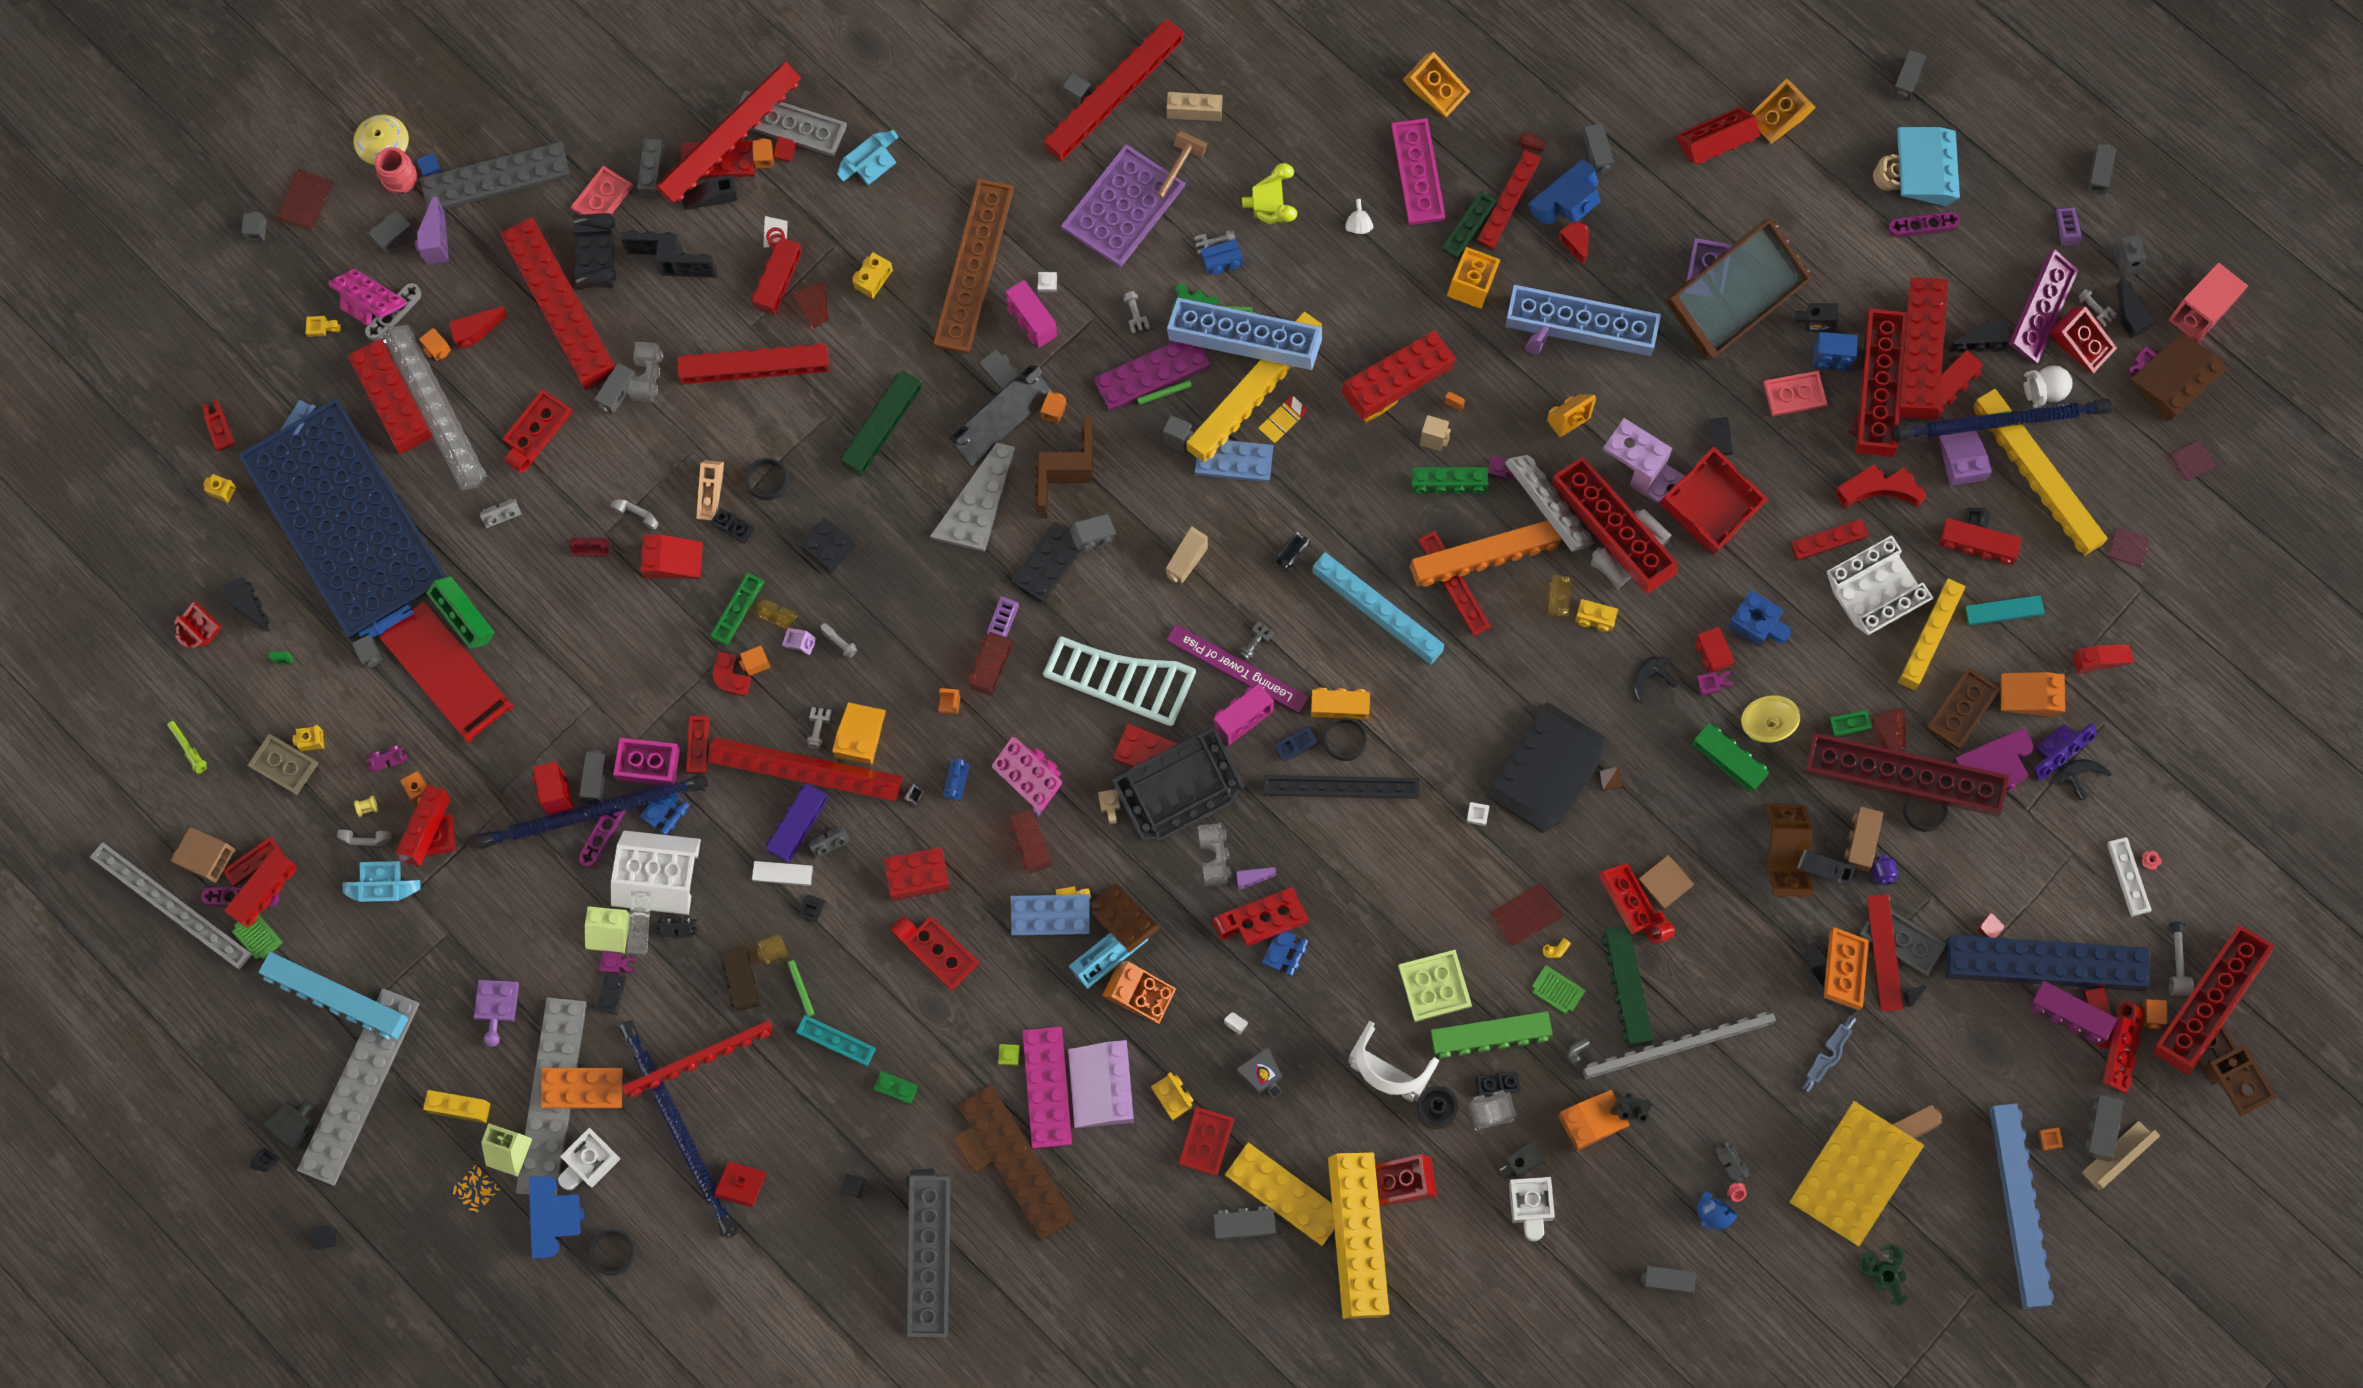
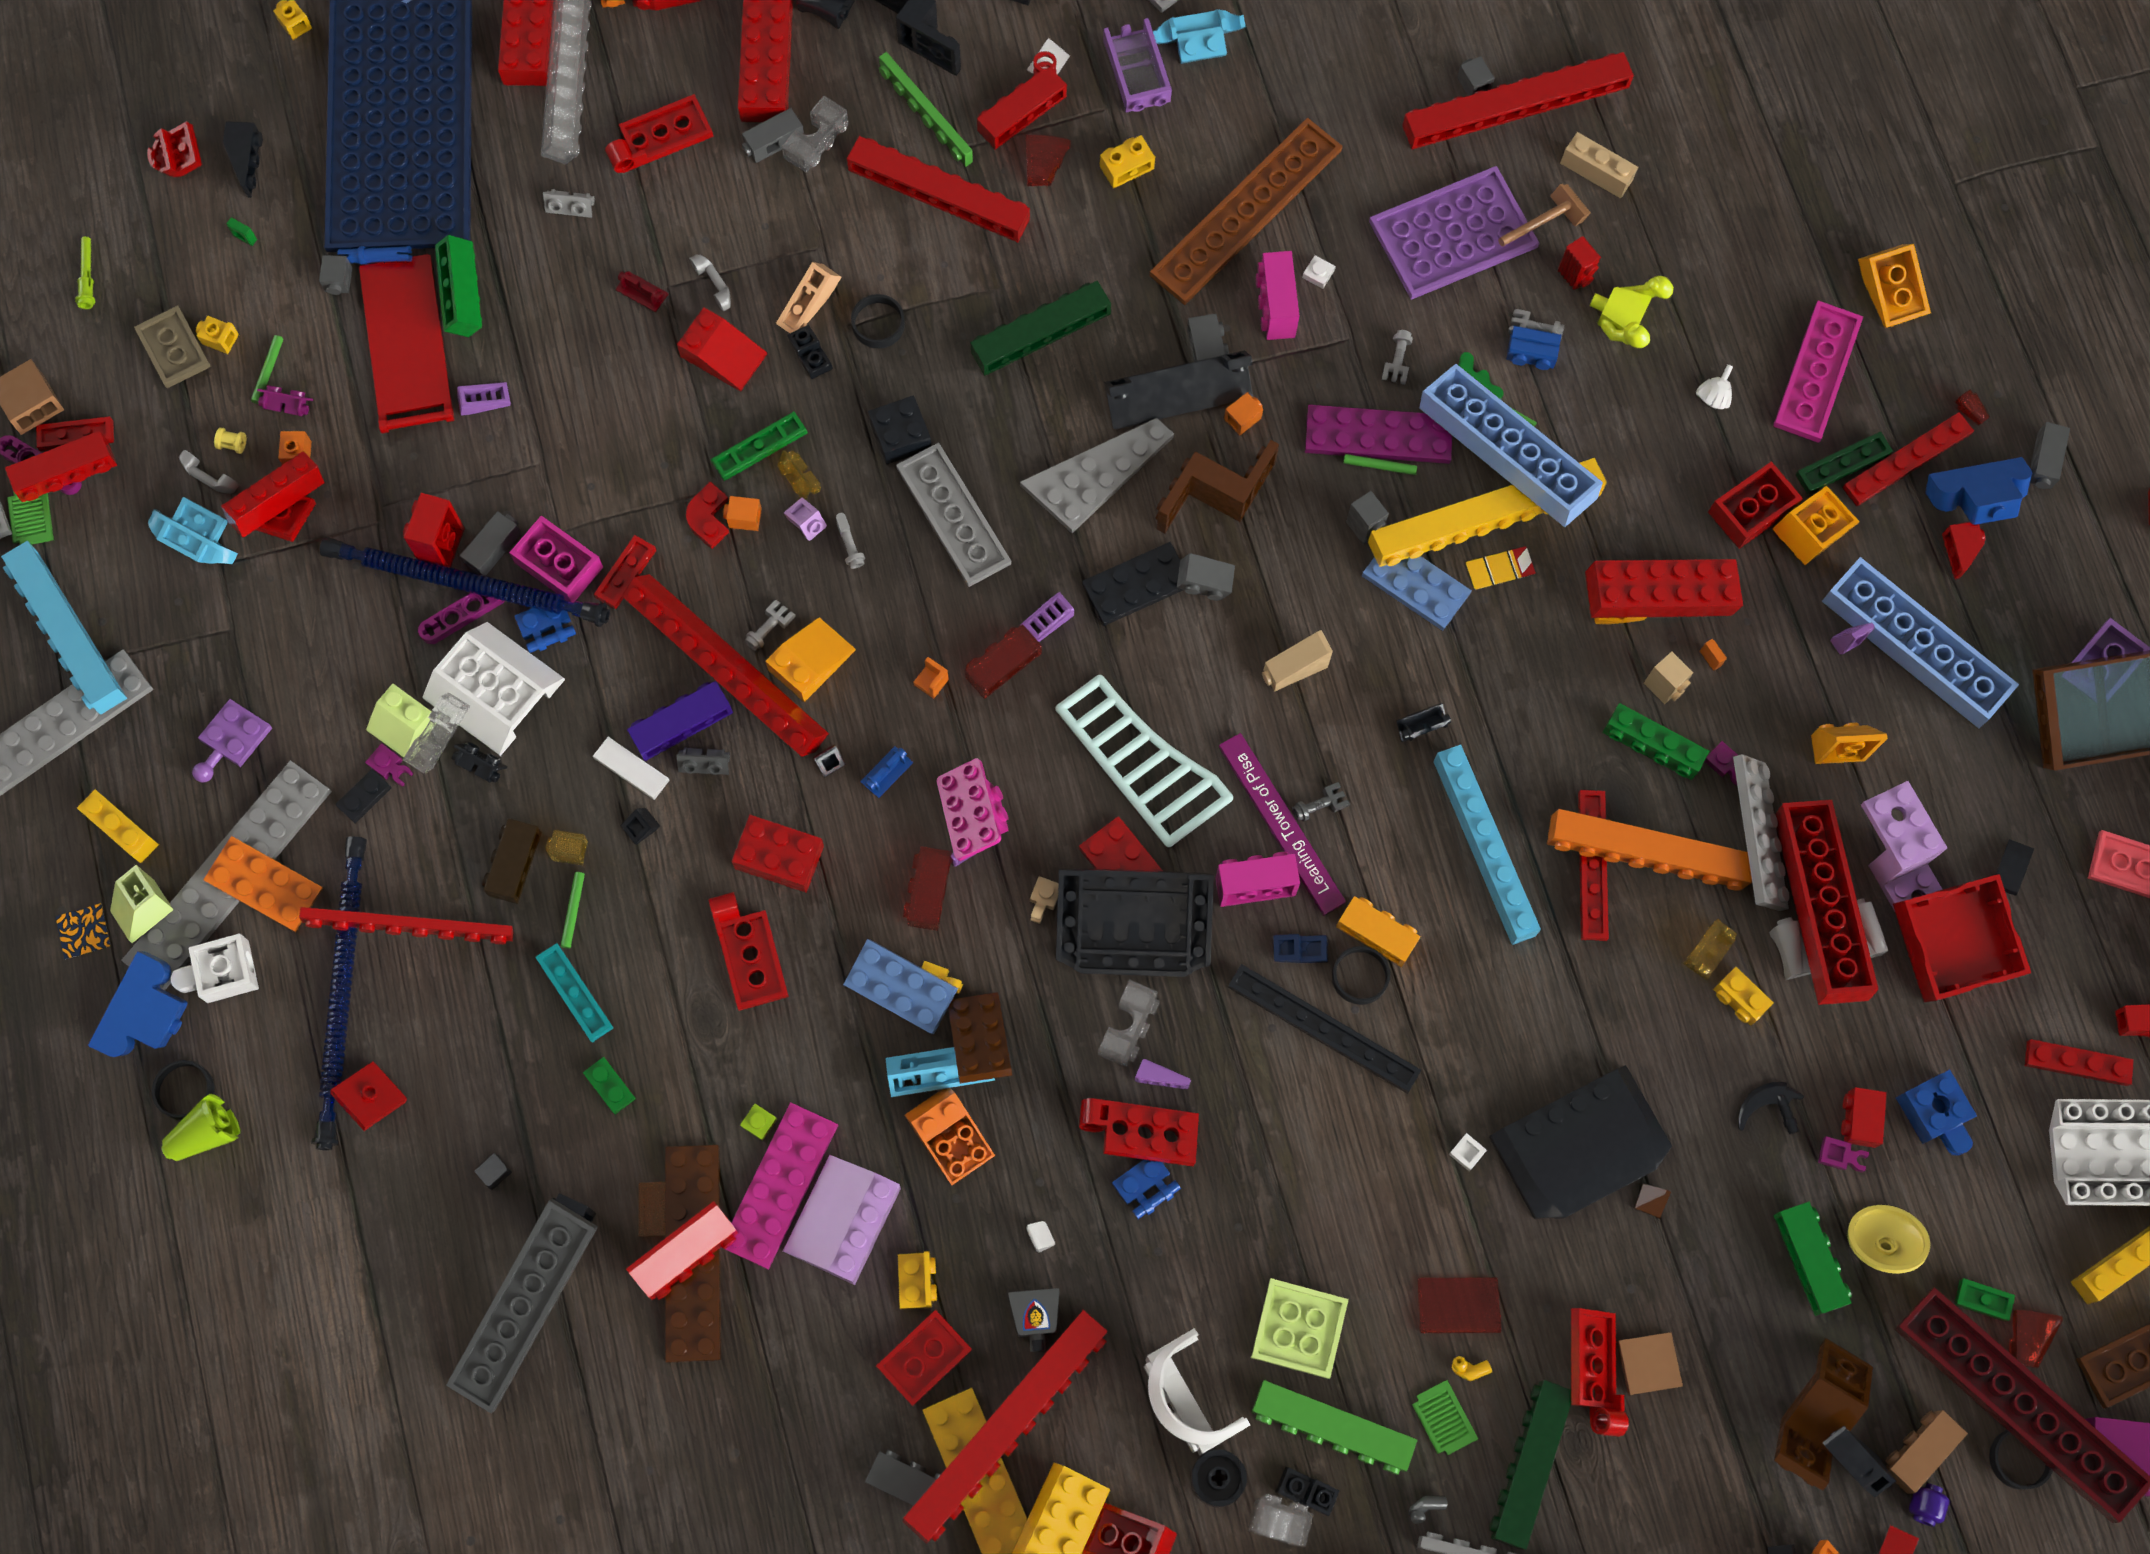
camera: 25 degrees right, 0 degrees up
none -> lime cone [161,1094,240,1161]
none -> bright green bar [251,335,284,404]
none -> medium lavender slope [457,382,511,415]
none -> slope [626,1201,739,1300]
none -> bright green plate [879,52,973,167]
none -> light grey plate [896,443,1011,587]
none -> red brick [902,1310,1108,1544]
none -> door [1103,18,1172,112]
none -> red brick [1558,236,1601,290]
none -> red brick [1708,461,1803,549]

